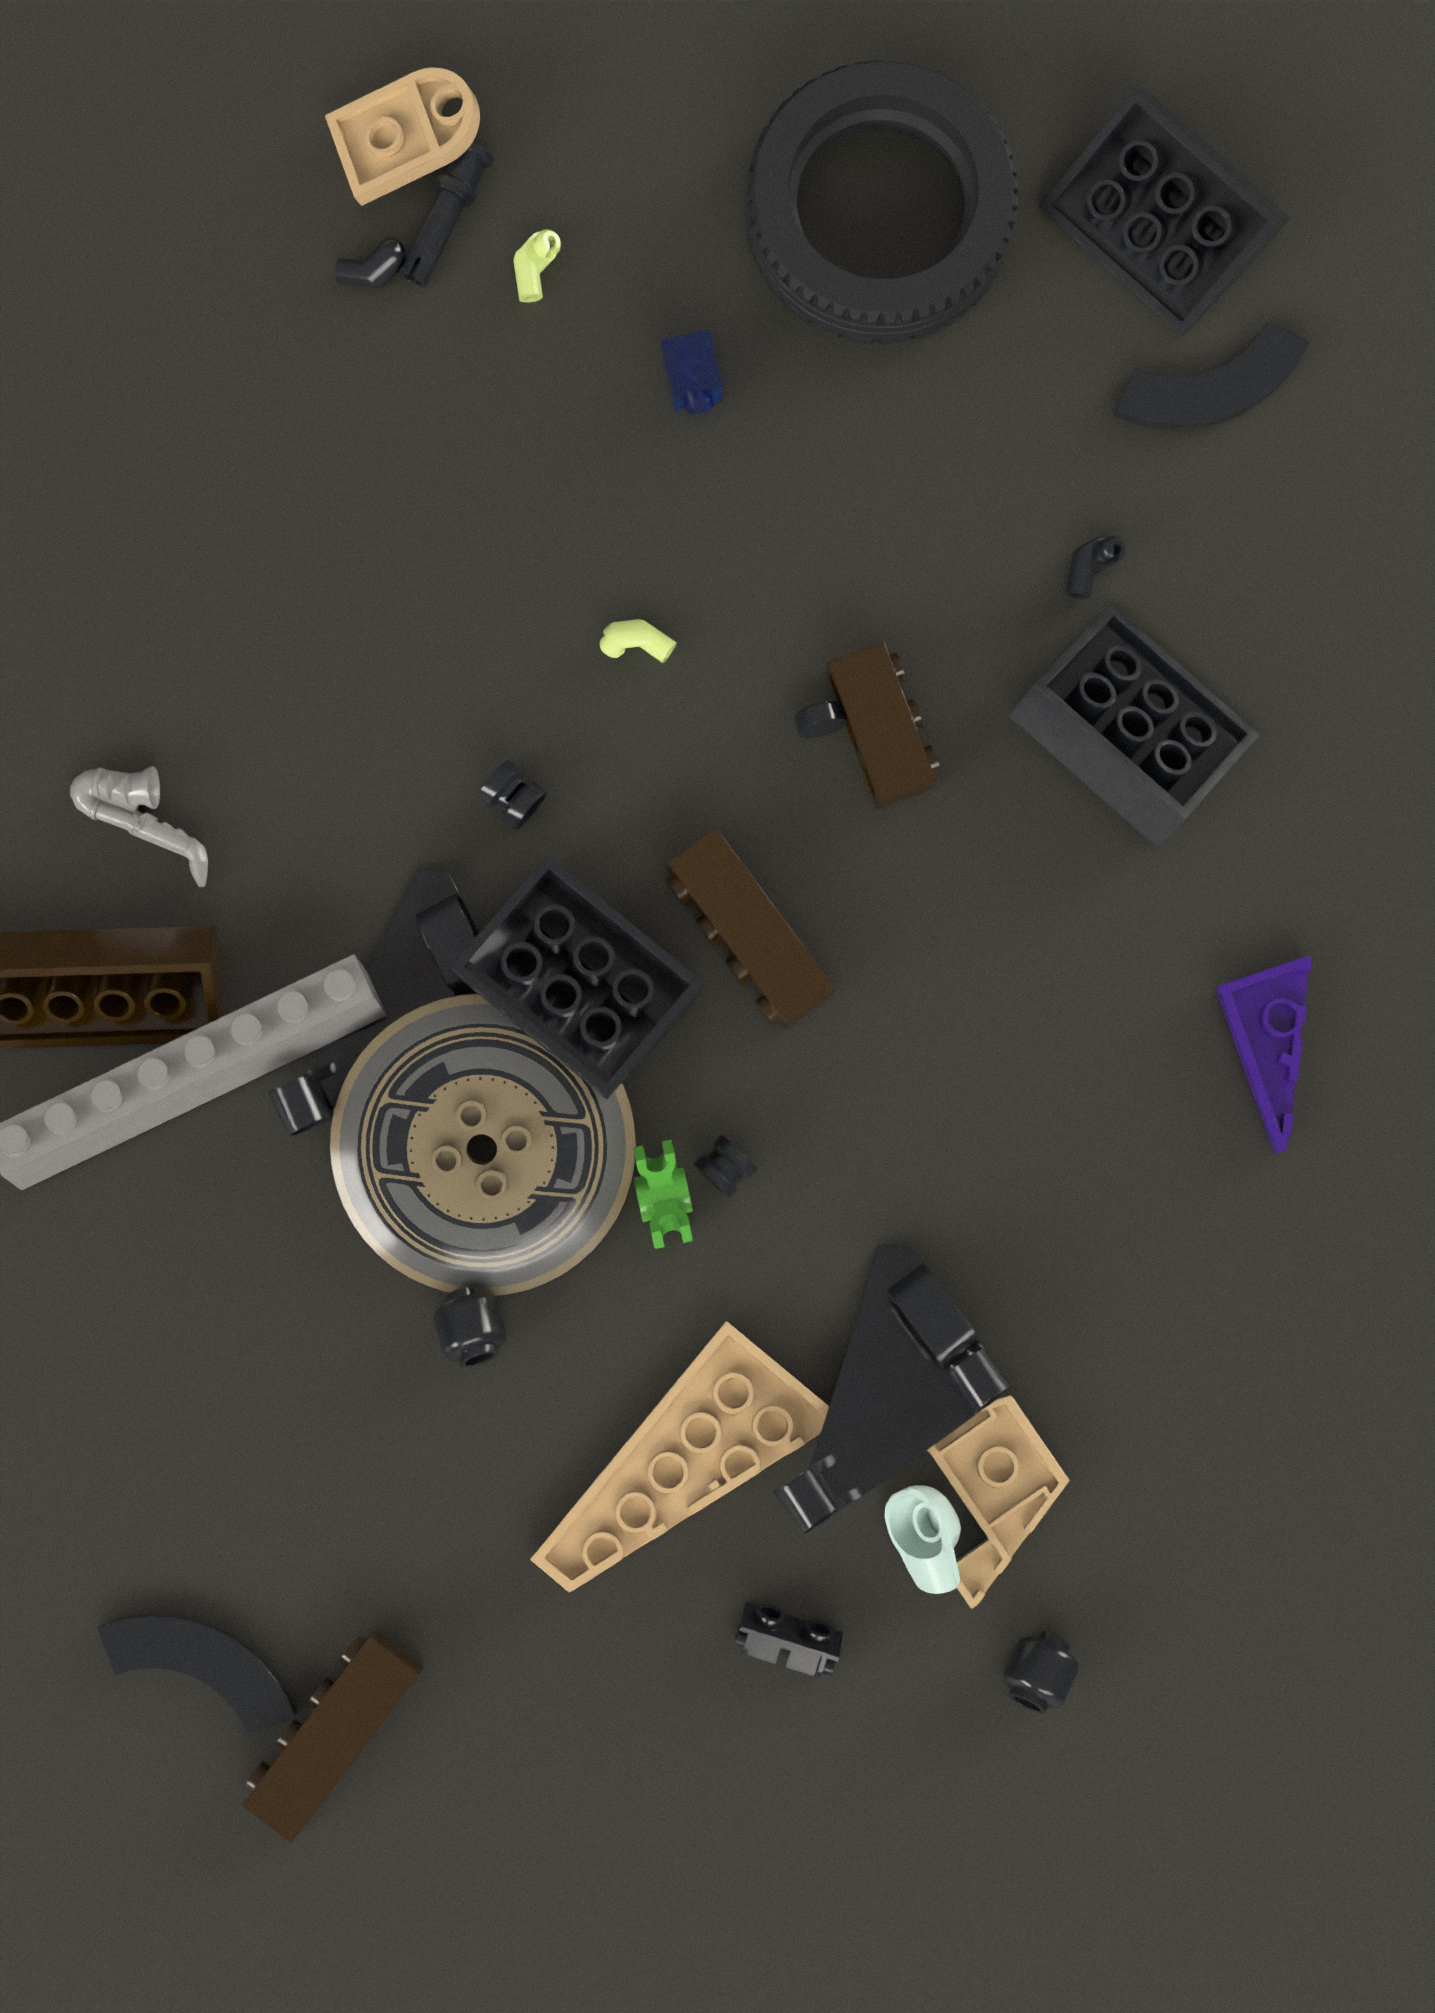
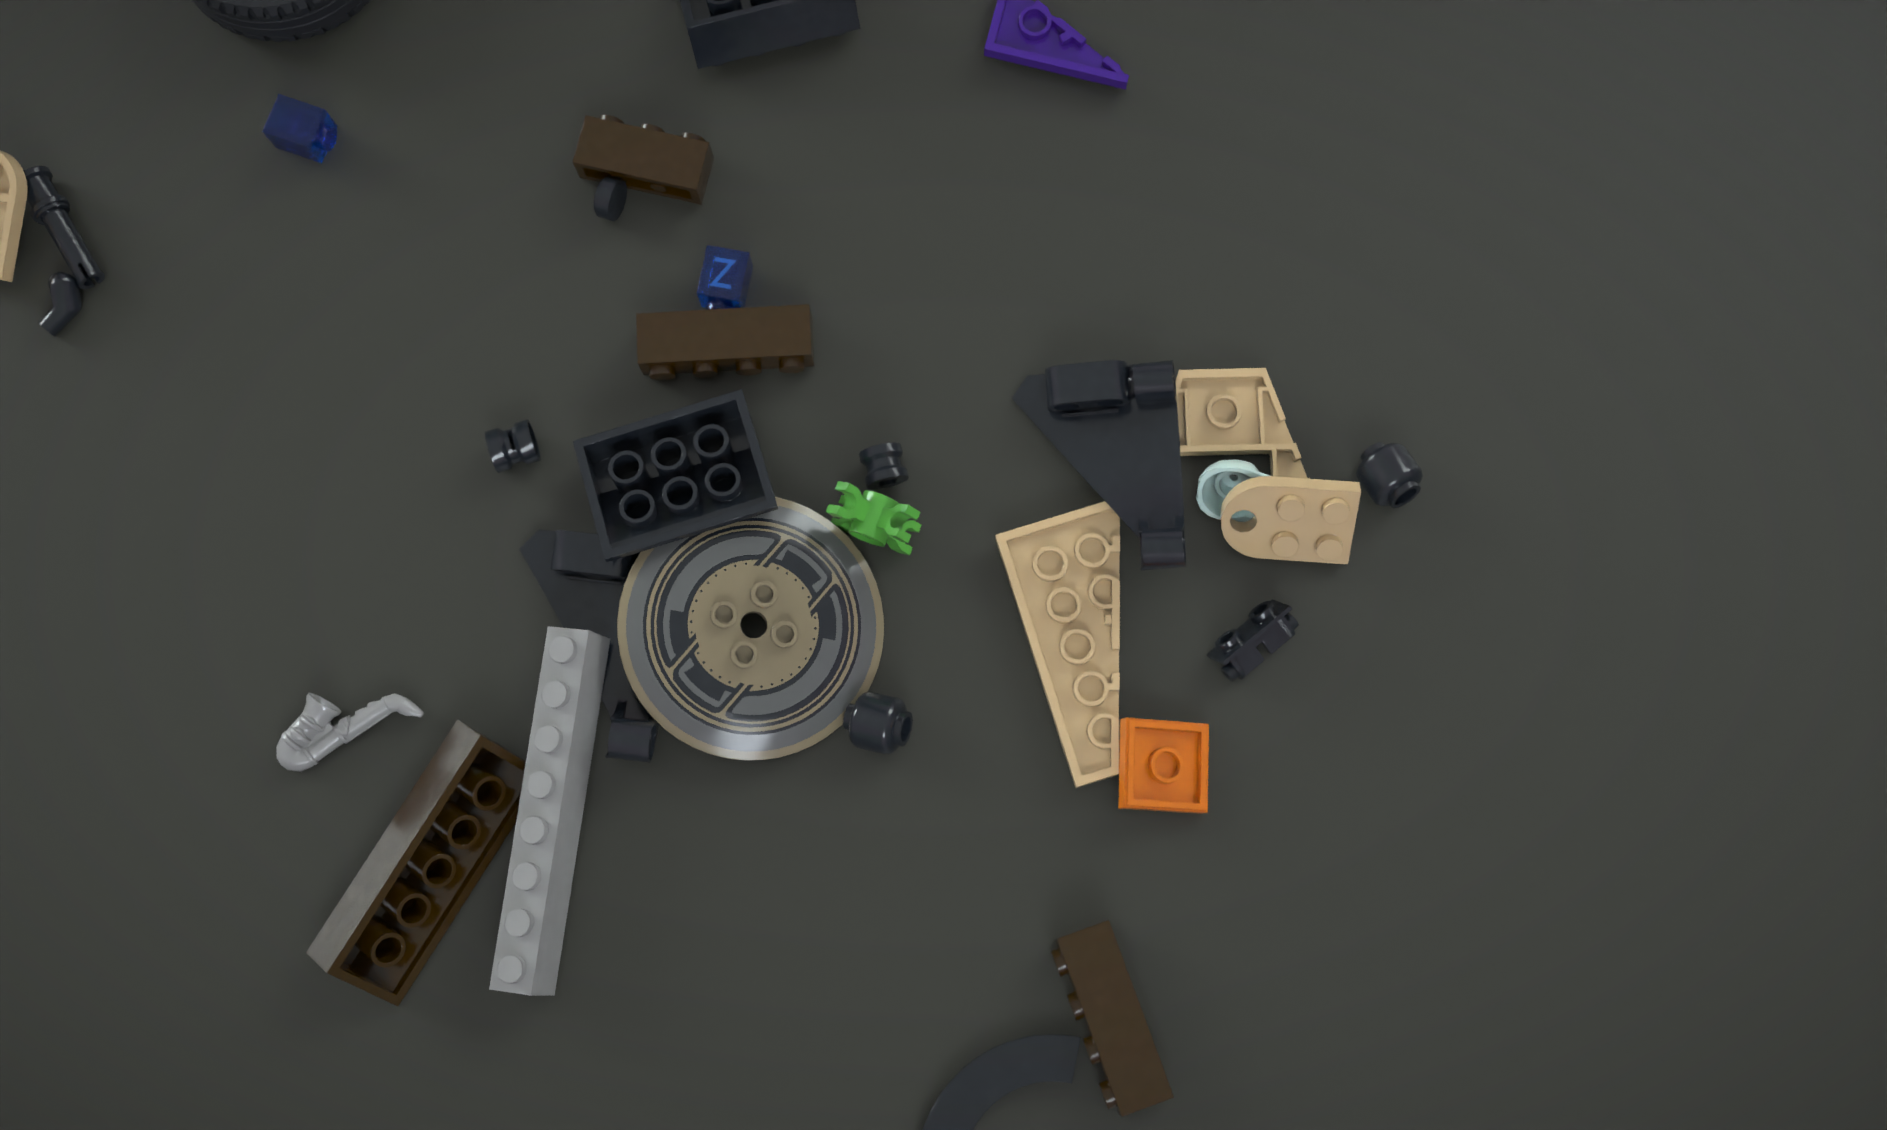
camera: 50 degrees left, 5 degrees down
yellowish green arm [513,229,561,302] -> none
yellowish green arm [599,619,677,663] -> none
none -> clear blue brick [696,245,753,310]
none -> orange plate [1118,717,1209,814]
none -> tan plate [1220,476,1361,564]

